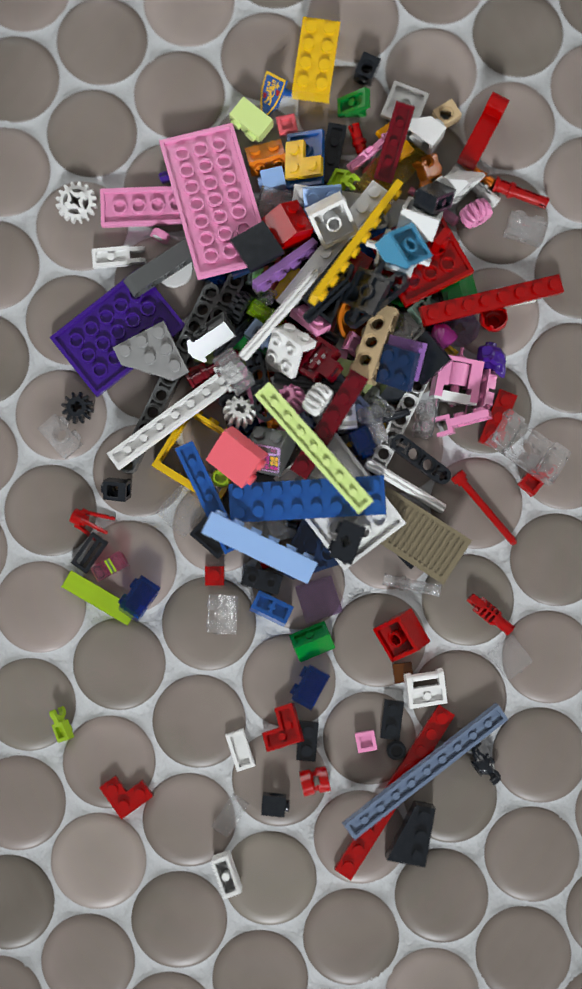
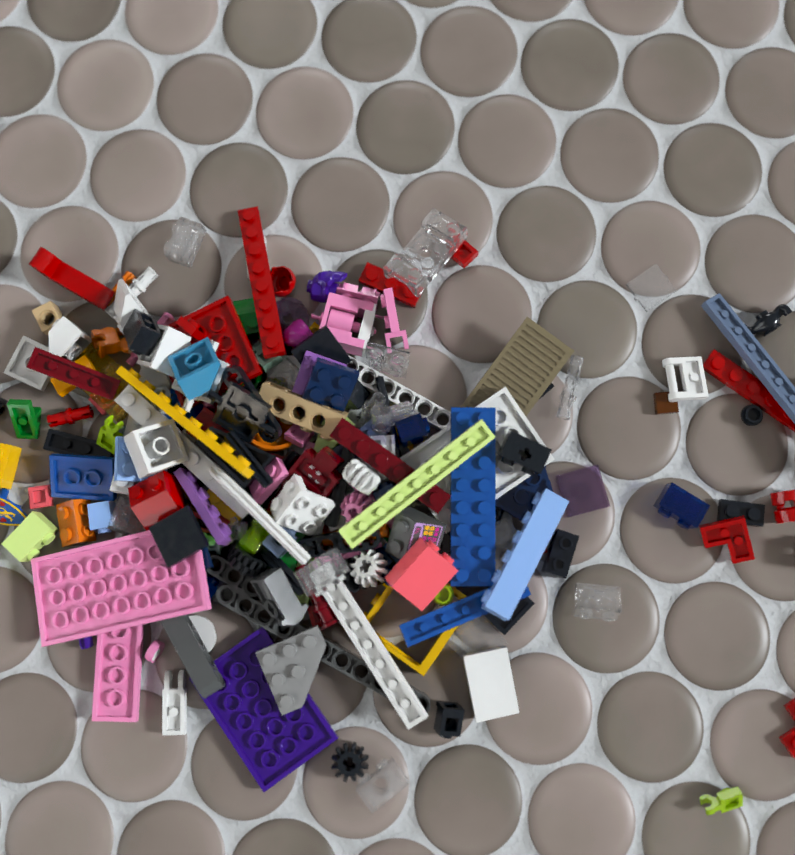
camera: 85 degrees left, 5 degrees down
white gear [56,182,98,224] -> none
lime tile [61,570,138,625] -> none
red plant [69,508,116,541] -> none
black tile [71,531,109,574] -> none
clear pink leg [90,551,130,582] -> none
clear blue brick [118,575,161,623] -> none
red plate [205,566,225,586] -> none
white tile [225,728,256,772] -> none
blue hinge [250,590,294,627] -> none
yellow plate [285,139,324,181] -> none
green panel [289,621,335,662] -> none
bright pink piece [347,132,387,173] -> none
bright pink plate [355,729,377,753] -> none
white axle [364,459,446,513] -> none
red slope [373,608,431,662] -> none
black plate [380,699,404,741] -> none
black beam [388,434,451,484] -> none
red piece [451,469,517,545] -> none
bright pink gear [459,198,493,229] -> none
red hinge [466,594,515,635] -> none
red pin [491,176,550,209] -> none
none -> white tile [462,646,520,723]

